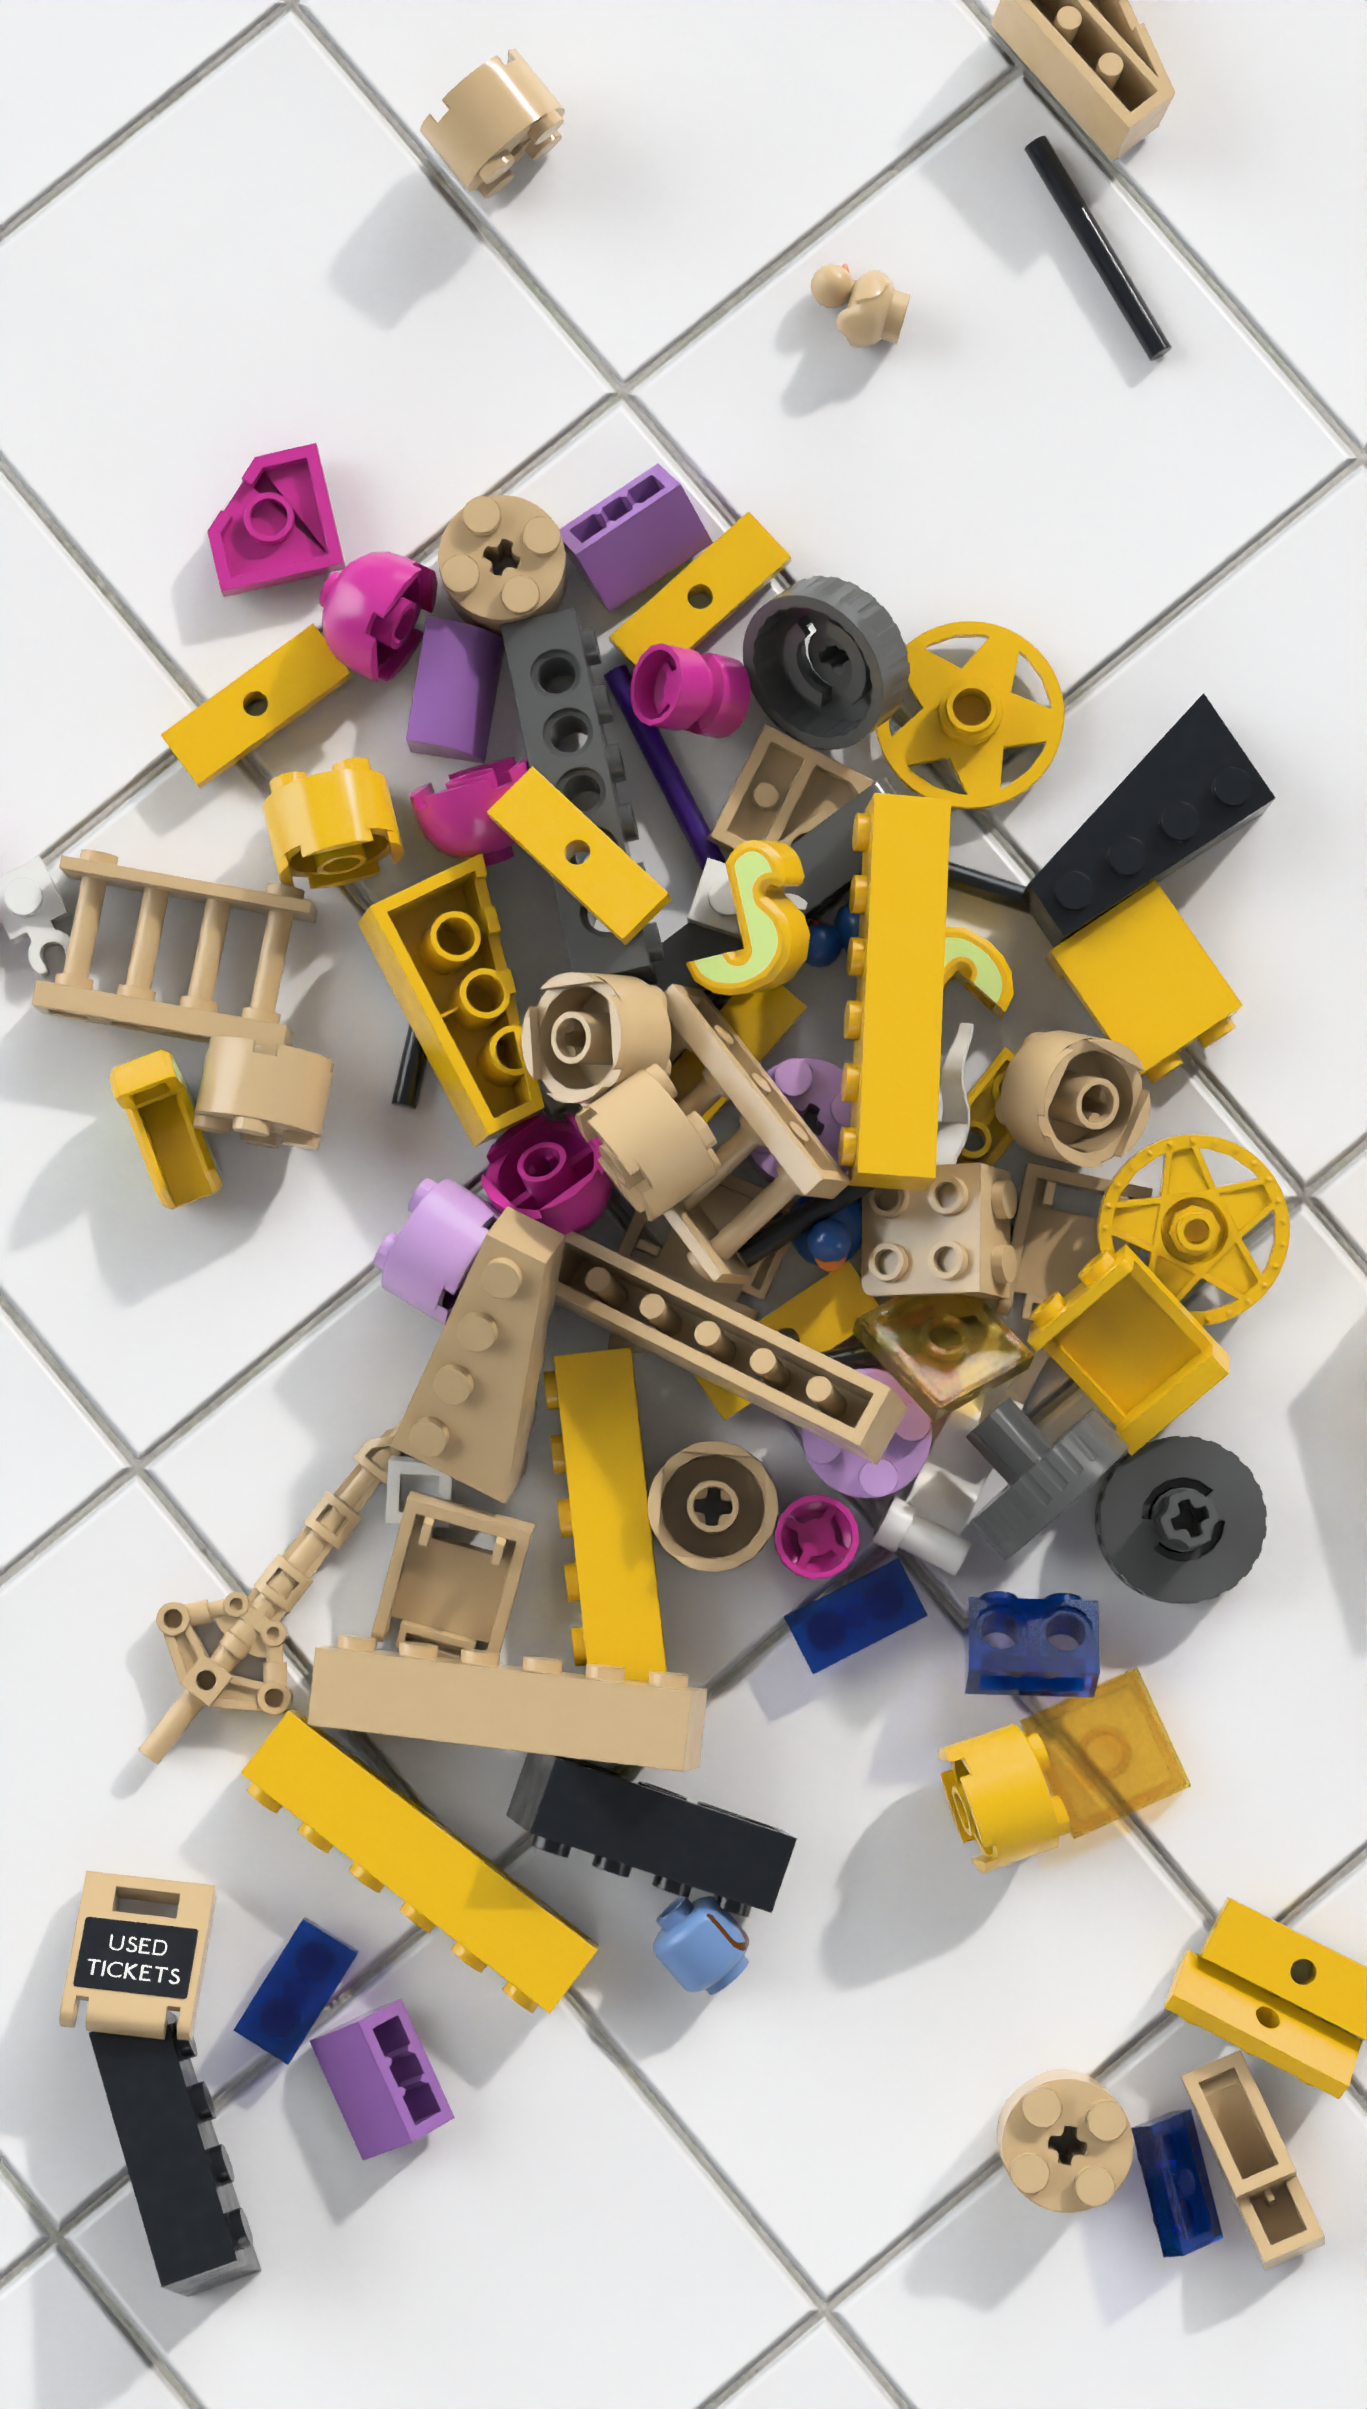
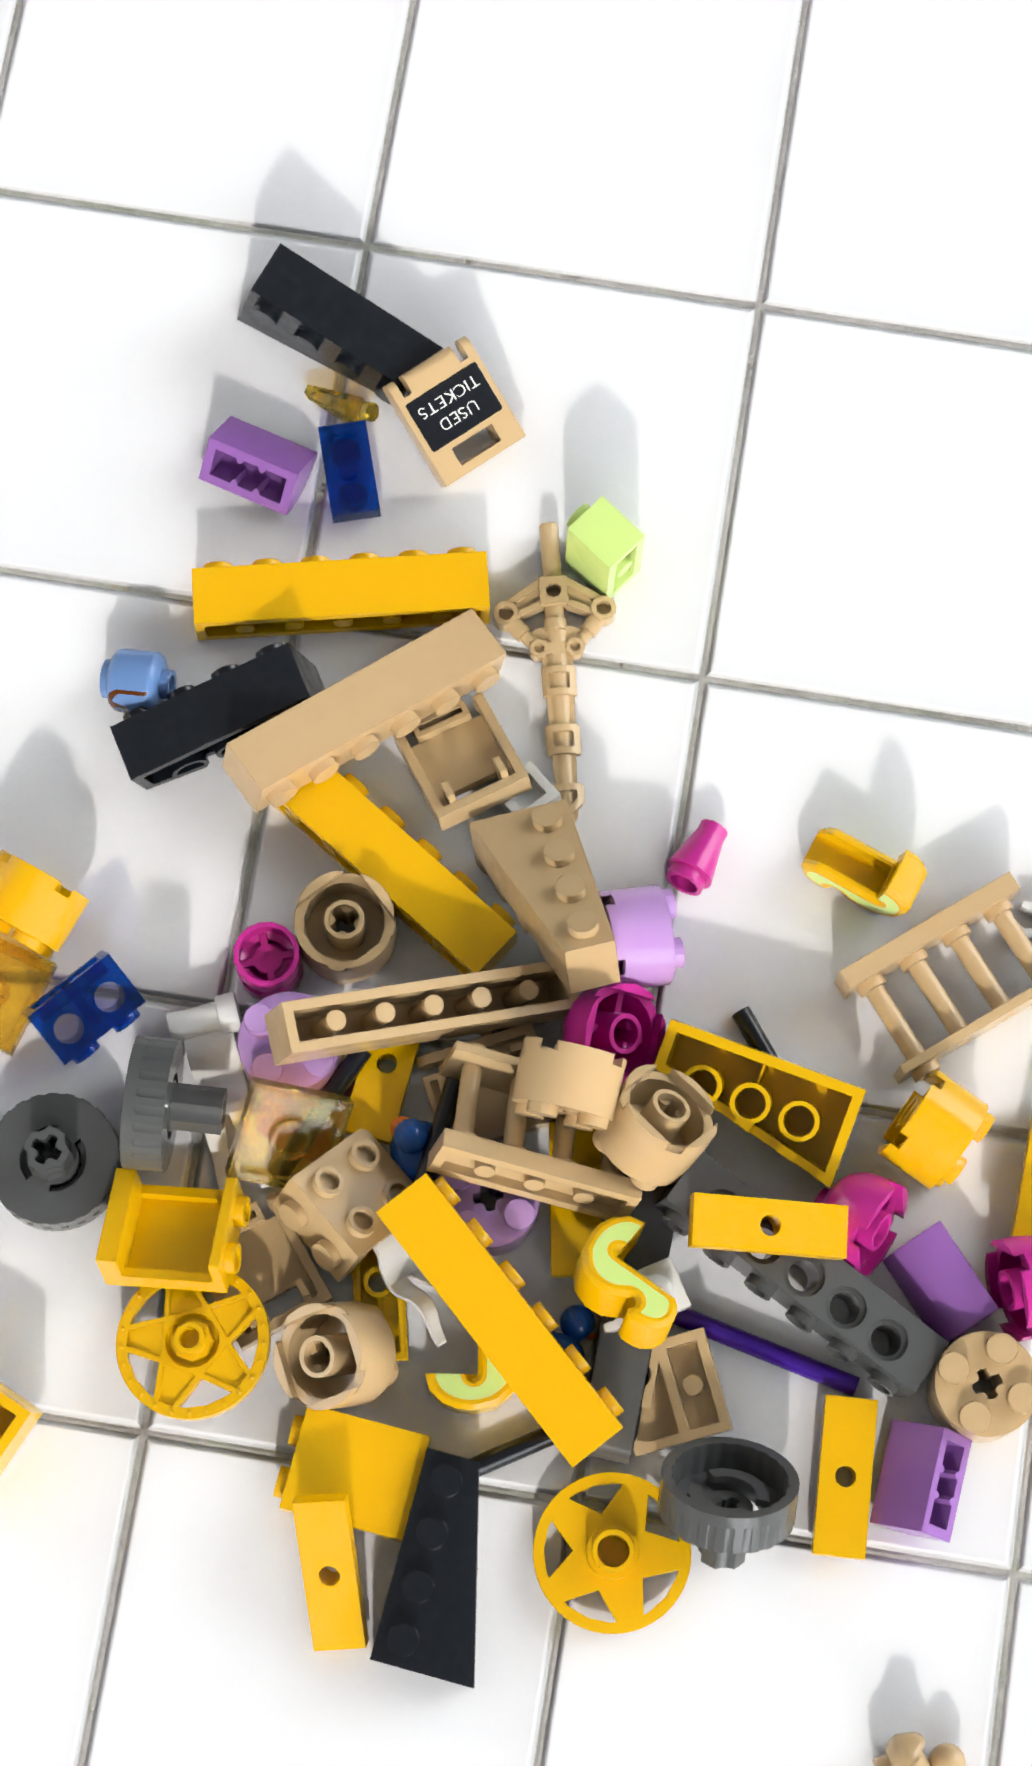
camera: 130 degrees right, 10 degrees down
tan brick [192,1036,334,1151] -> none
dark pink wheel [630,643,751,739] -> none
clear blue plate [783,1558,928,1674] -> none
none -> yellow tile [292,1492,369,1651]
none -> clear yellow bar [304,385,379,425]
none -> yellowish green brick [565,496,645,598]
none -> dark pink cone [665,819,728,896]

